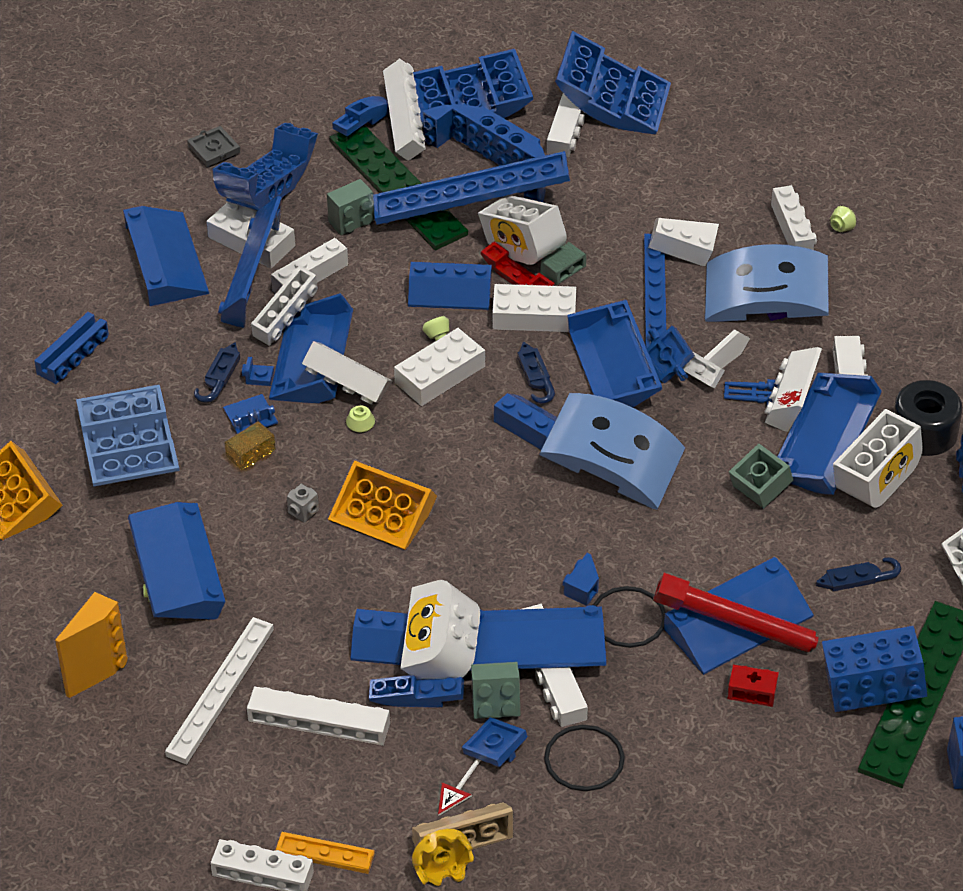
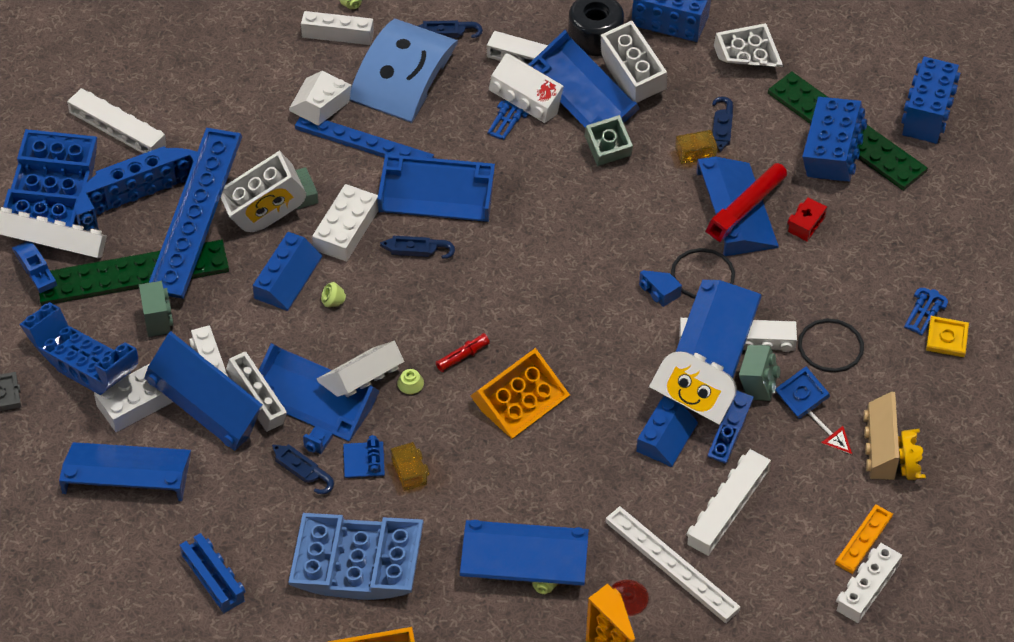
camera: 70 degrees left, 5 degrees up
light grey brick [287,484,319,523] -> none
white brick [394,328,485,406] -> none
red slope [481,241,555,286] -> none
blue slope [494,393,557,450] -> none
medium blue slope [539,393,685,510] -> none
blue slope [555,31,671,134] -> none
blue plate [647,326,695,383] -> none
white piece [683,330,750,388] -> none
none -> dark blue plate [418,20,483,38]
none -> red pin [436,333,490,372]
none -> clear red dish [611,580,649,616]
none -> clear yellow brick [675,130,717,164]
none -> blue piece [904,288,948,335]
none -> yellow plate [926,316,969,357]

